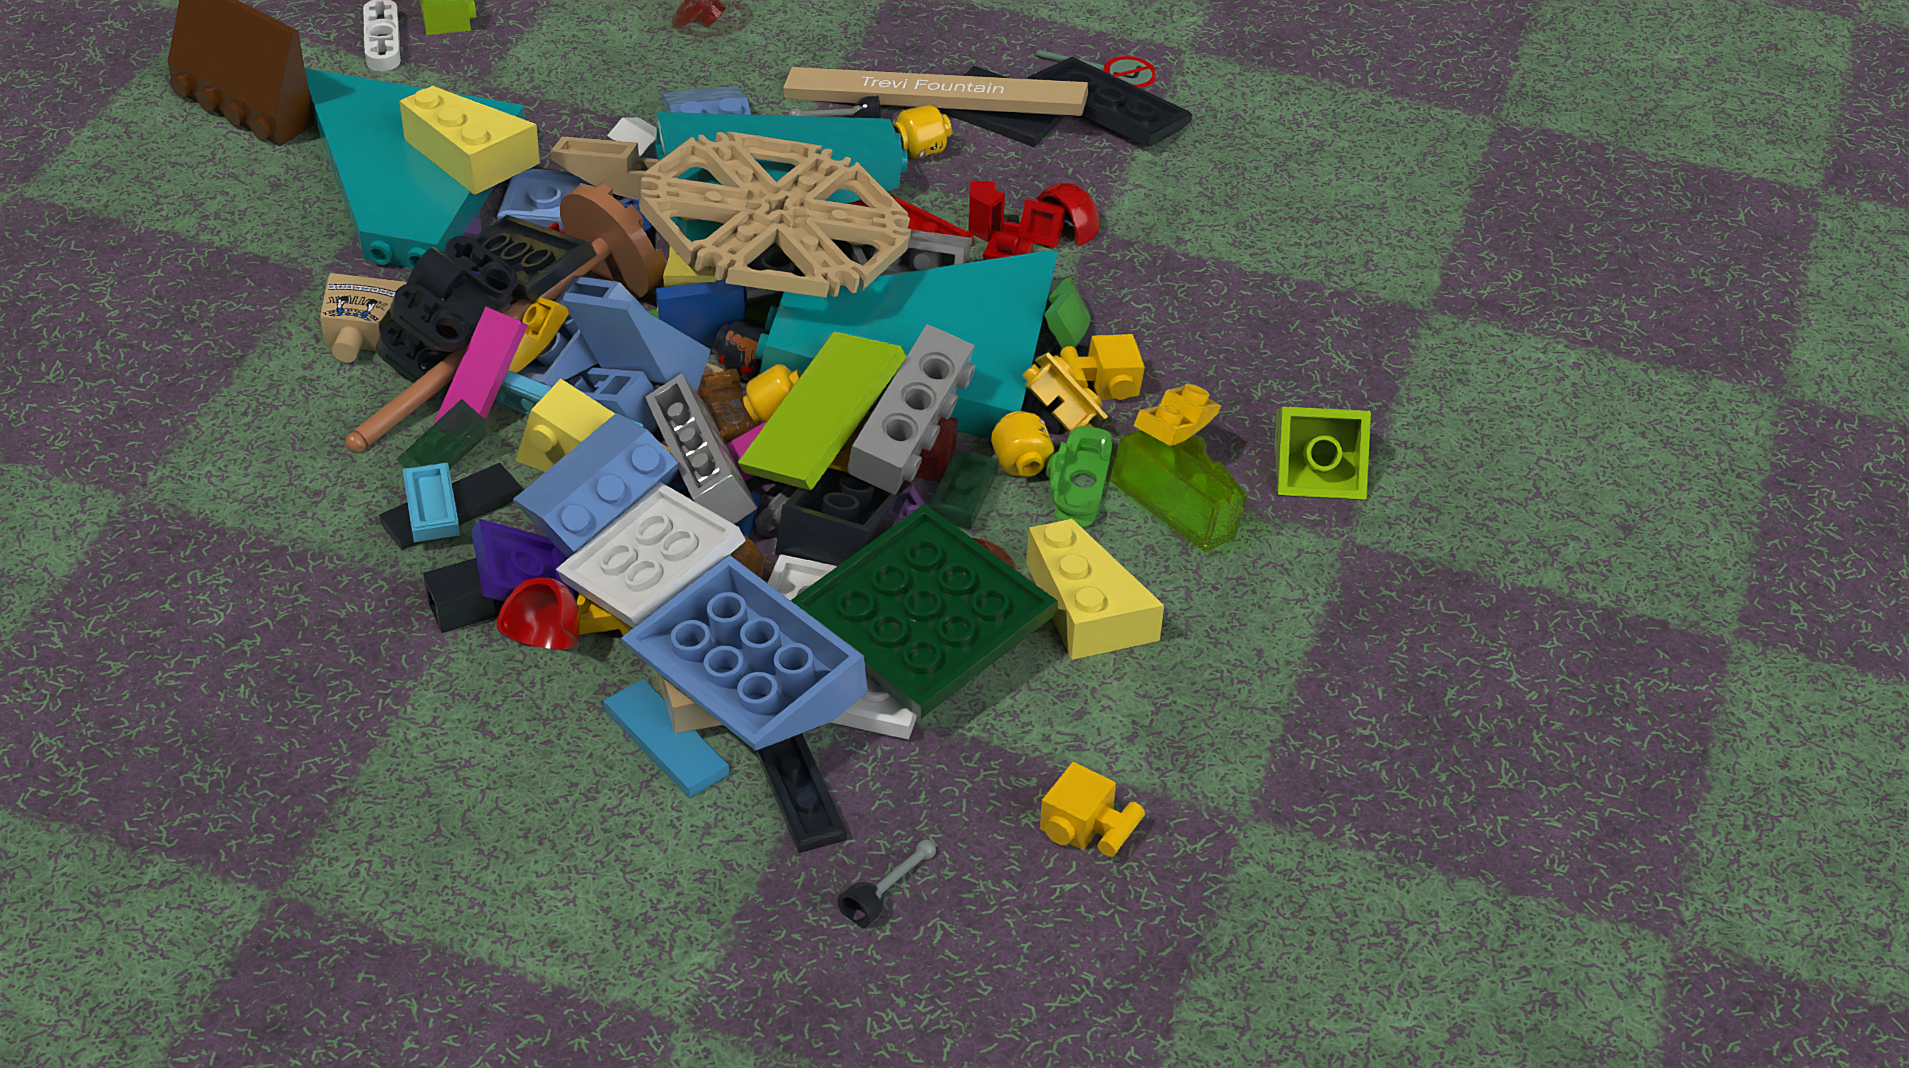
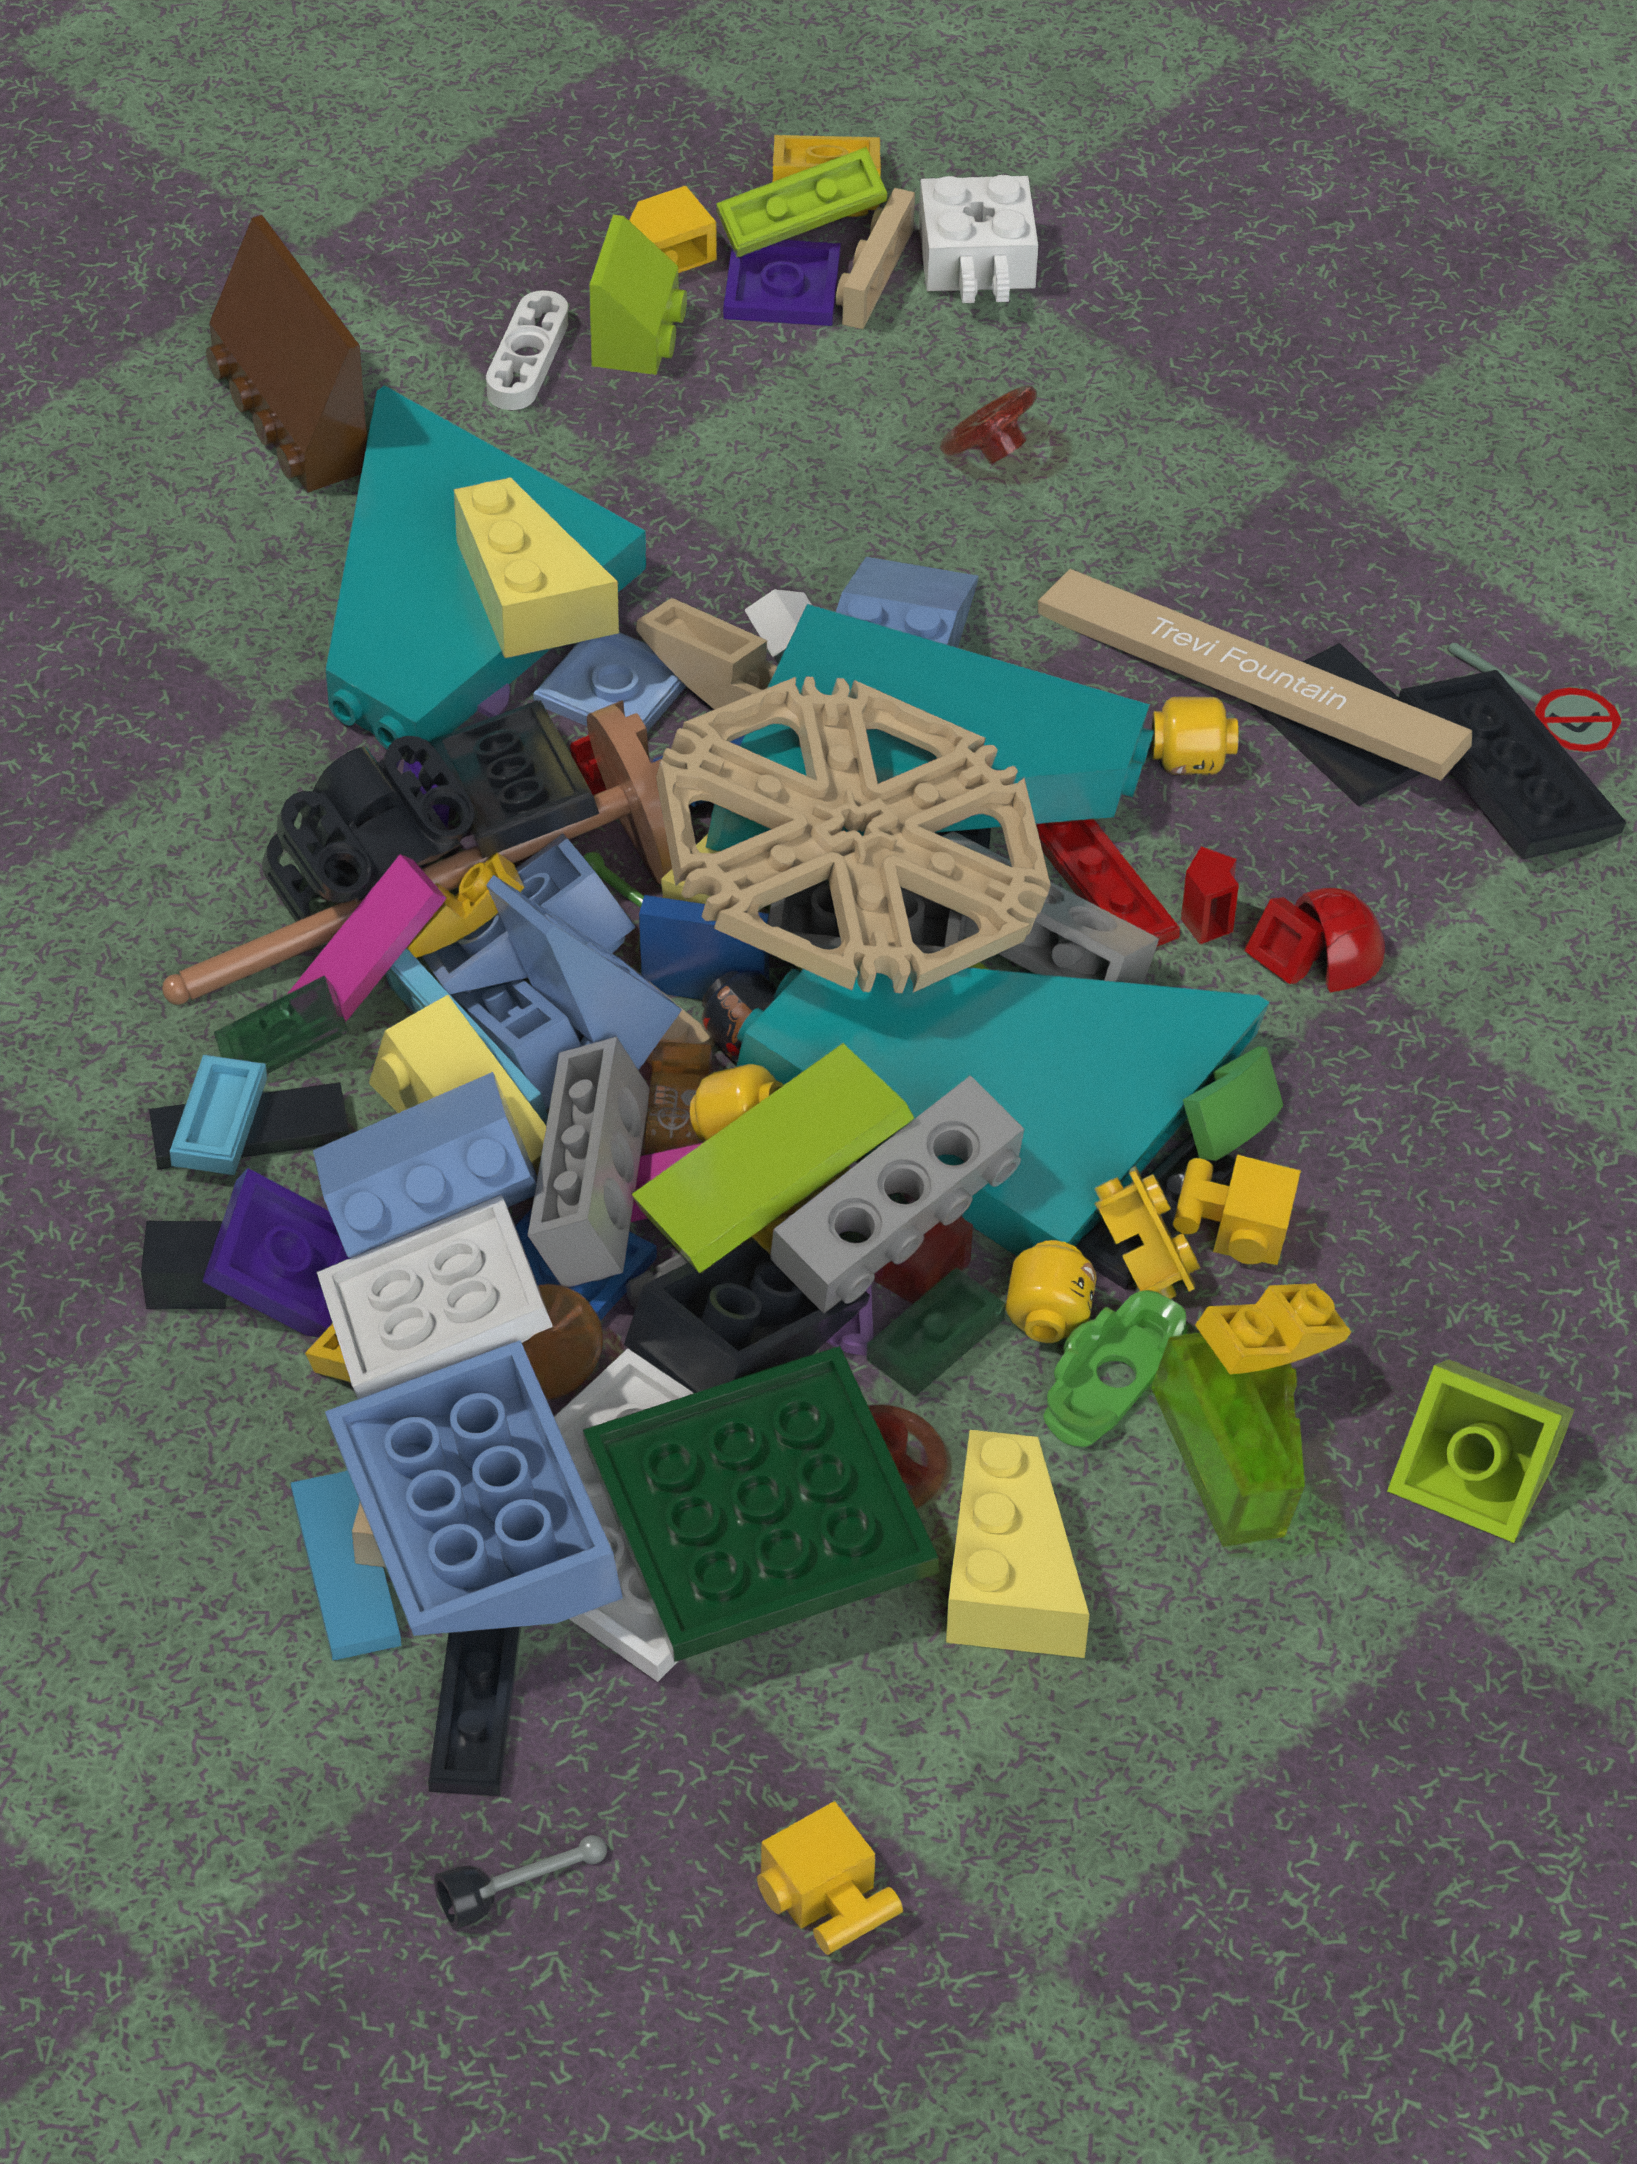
camera: 25 degrees right, 5 degrees up
tan torso [321,273,407,363] -> none
red helmet [497,578,580,651] -> none
hinge [789,95,881,118] -> none
red tile [983,221,1033,260] -> none

